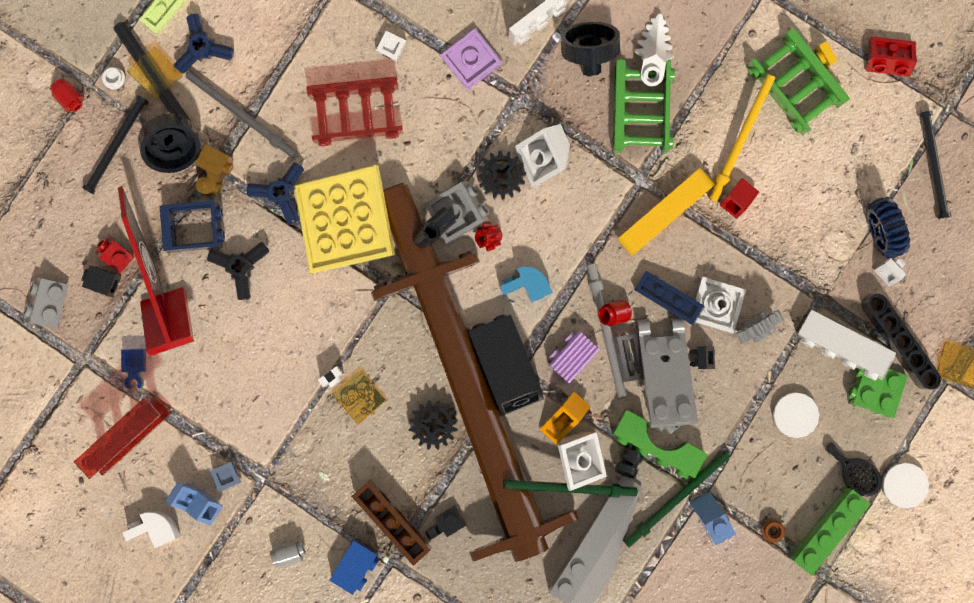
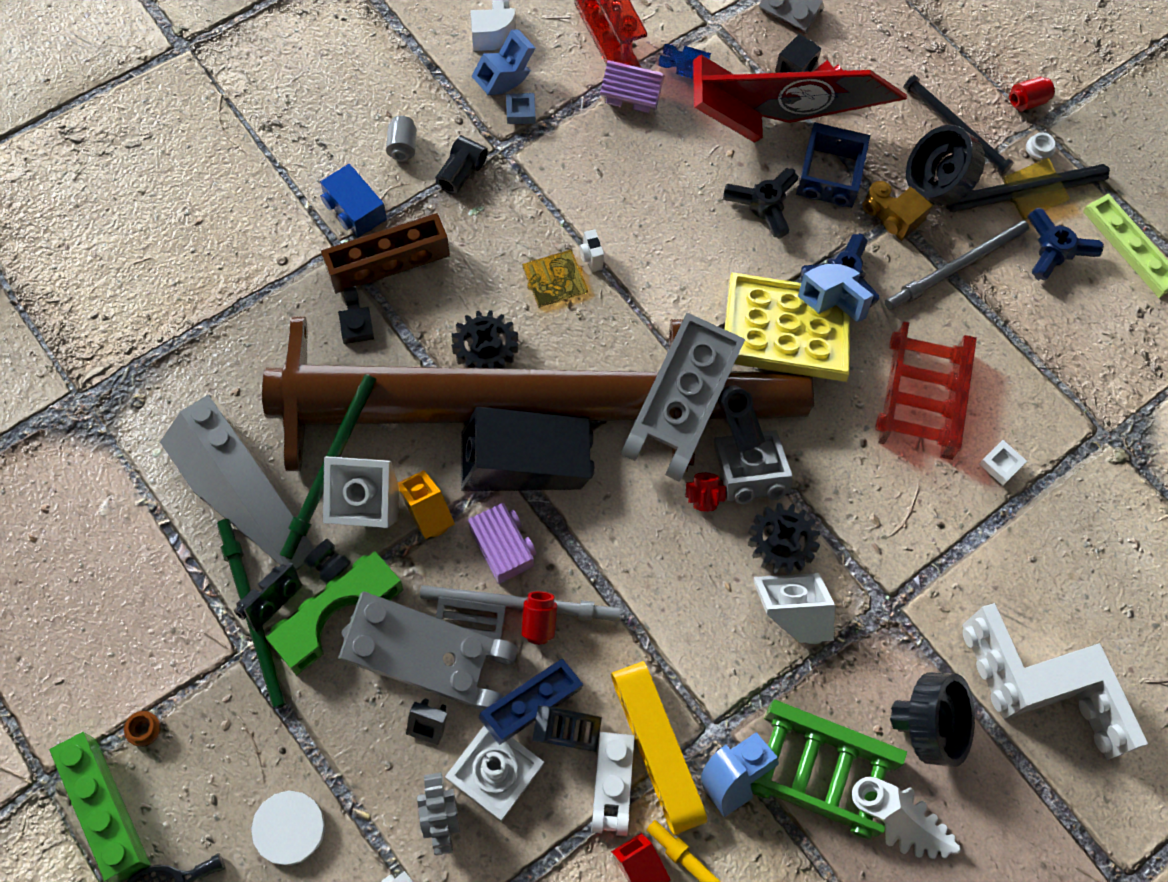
camera: 110 degrees right, 20 degrees down
lavender tile [440,28,503,91] -> none
dark azure brick [500,267,553,303] -> none
medium blue slope [689,491,736,545] -> none
none -> black hinge [234,563,302,632]
none -> black piece [435,135,488,194]
none -> black slope [532,705,602,752]
none -> white plate [591,732,635,836]
none -> lavender brick [600,60,665,113]
none -> light grey hinge [620,313,745,482]
none -> medium blue brick [701,732,779,817]
none -> medium blue brick [798,264,874,323]

